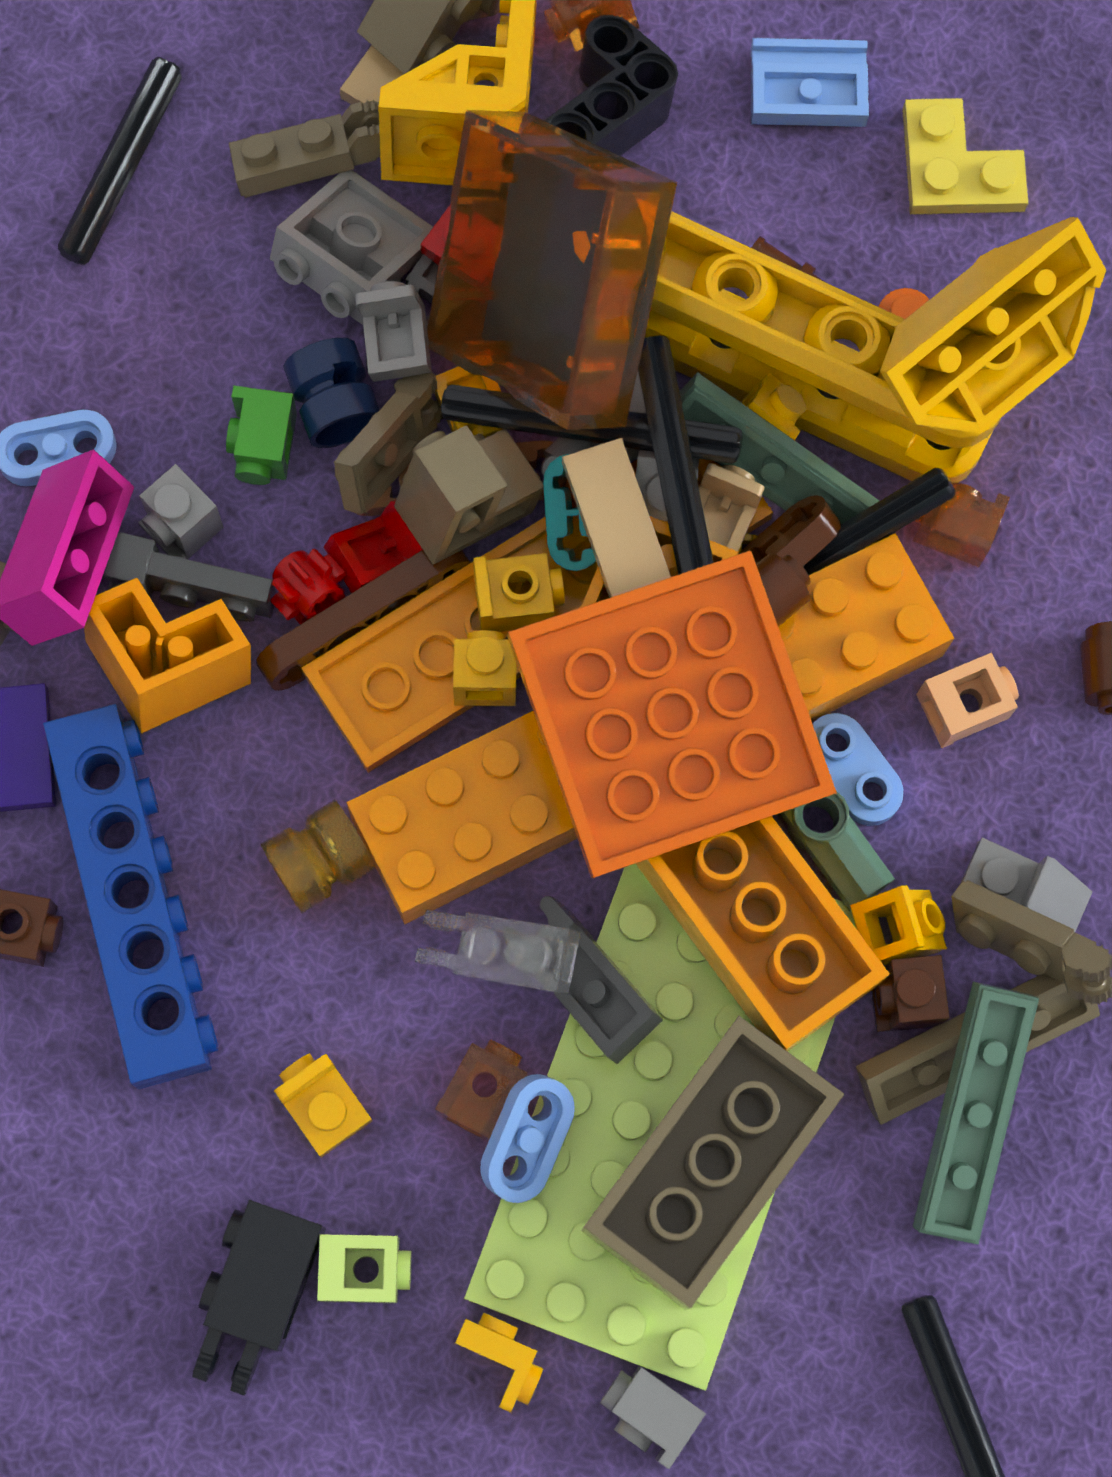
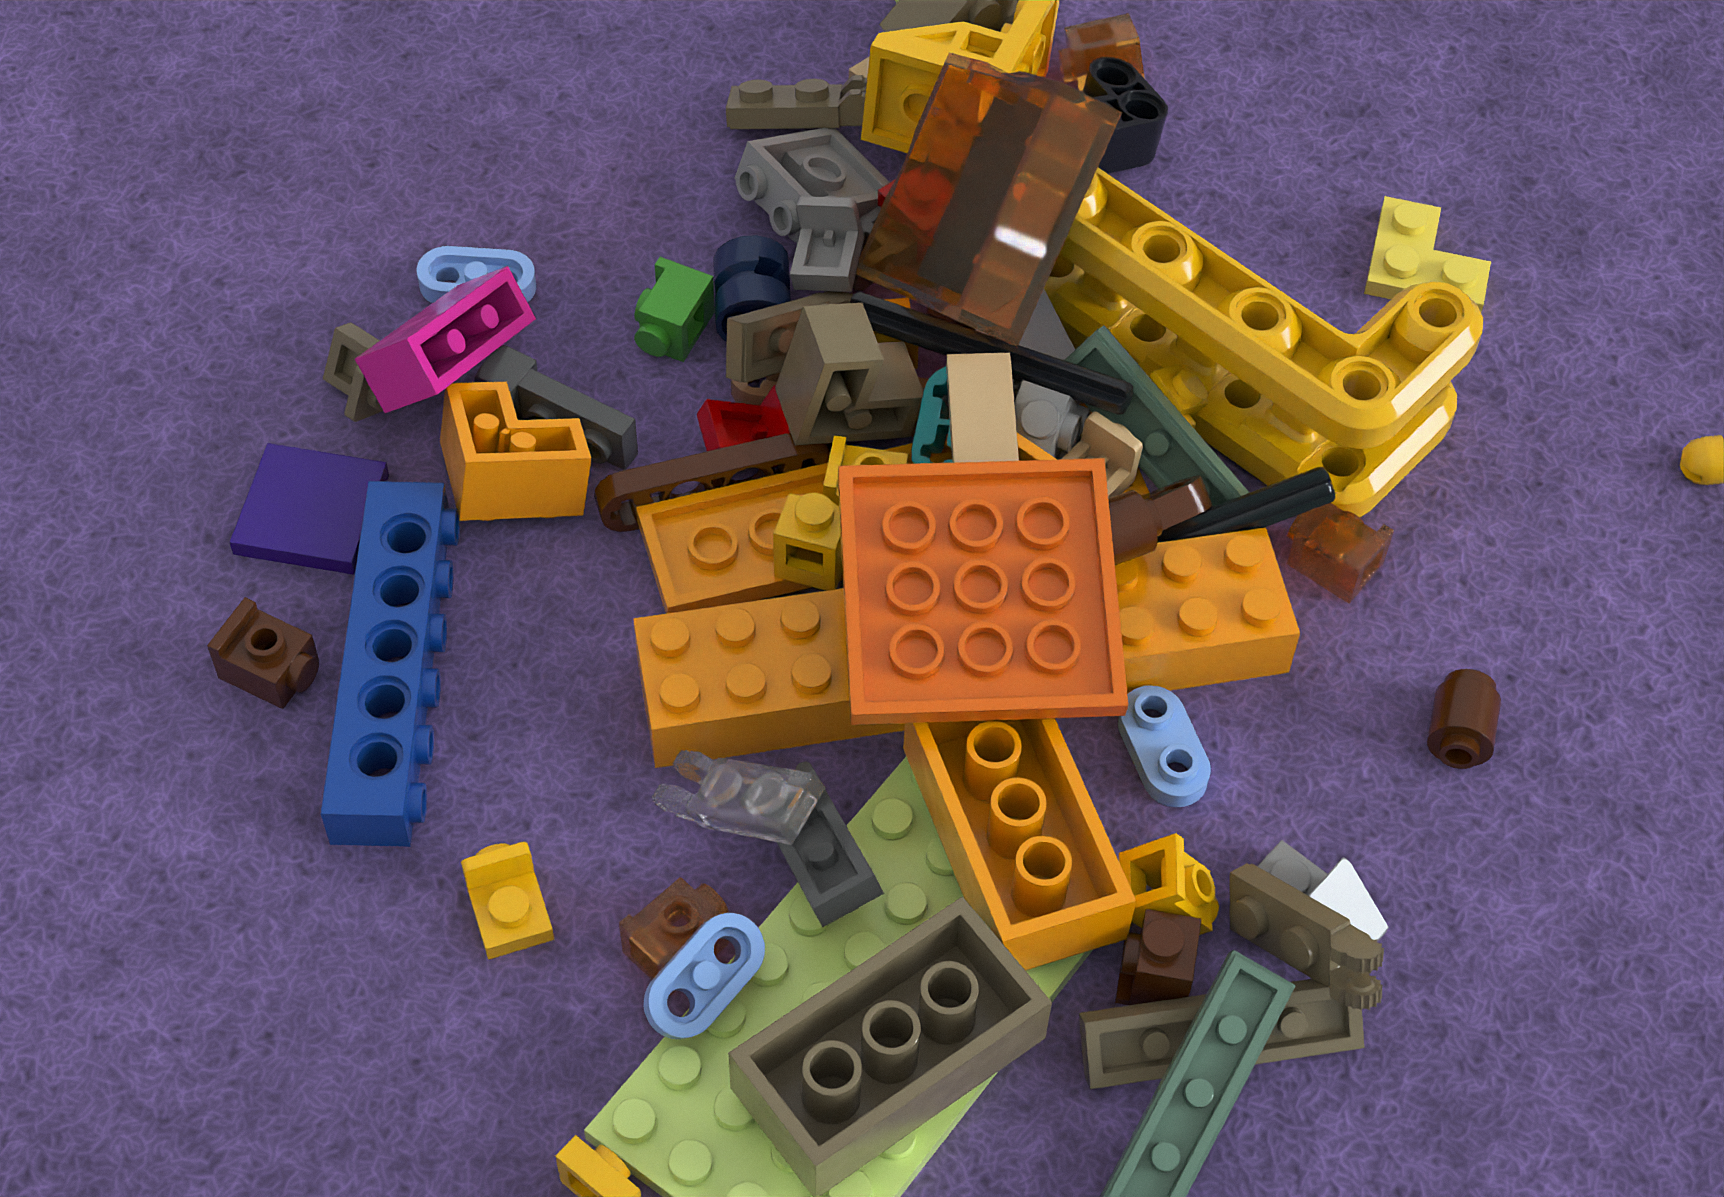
camera: 20 degrees right, 20 degrees down
black axle [58,57,182,265] -> none
light grey brick [138,464,224,559] -> none
black hinge [192,1200,326,1395] -> none
clear yellow wheel [260,799,376,913] -> none
red gear [270,549,346,625] -> none
yellowish green brick [317,1234,411,1303] -> none
black axle [634,336,714,575] -> none
light blue plate [751,38,869,127] -> none
sand green piece [779,791,895,911] -> none
yellow wedge [880,217,1106,434] -> none
light nougat brick [916,652,1019,748] -> none

